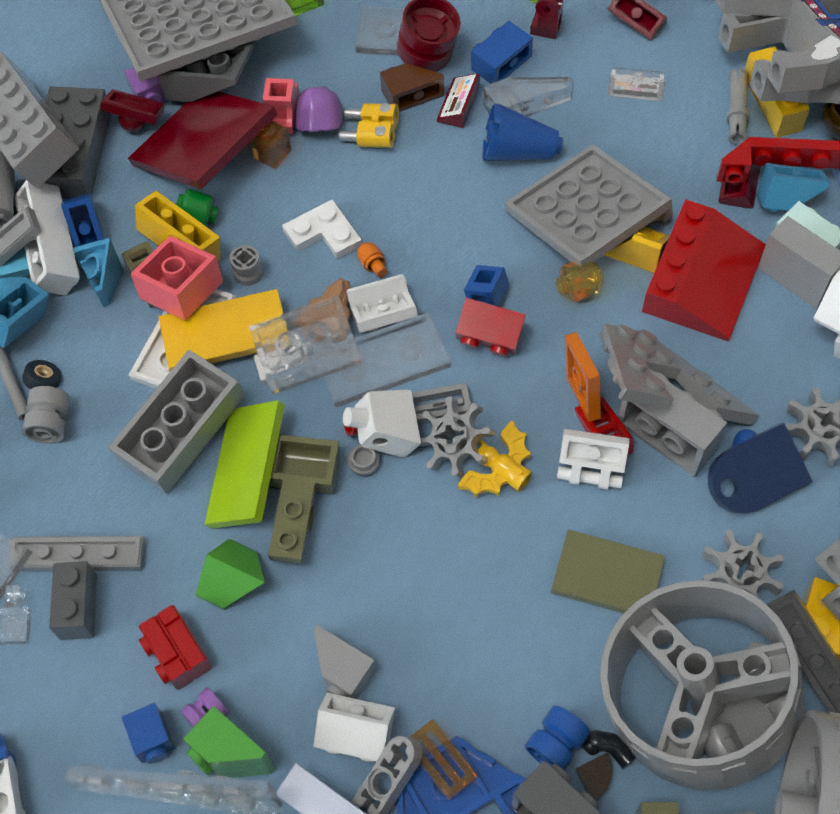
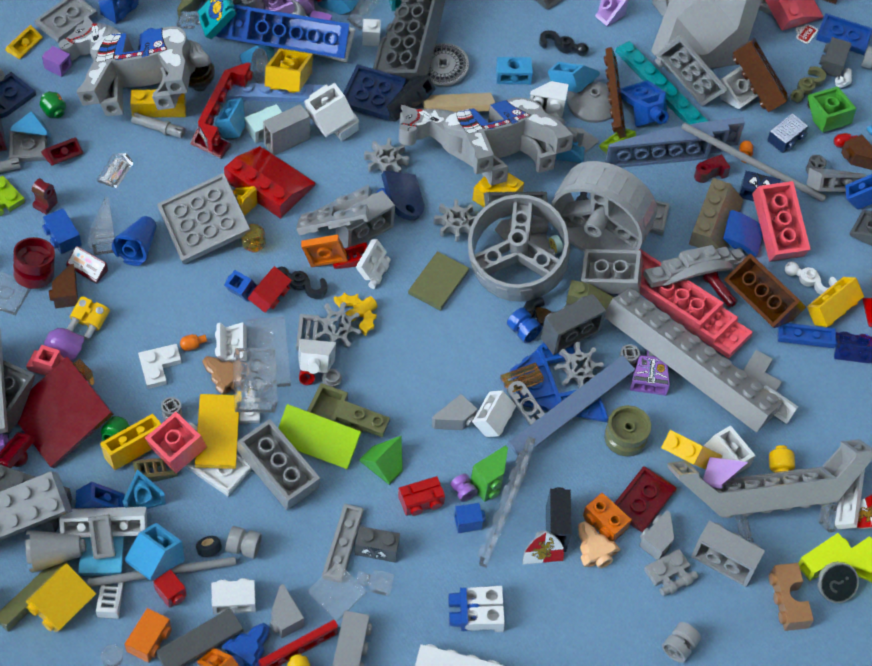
camera: 85 degrees left, 5 degrees down
none -> black piece [278,266,327,299]

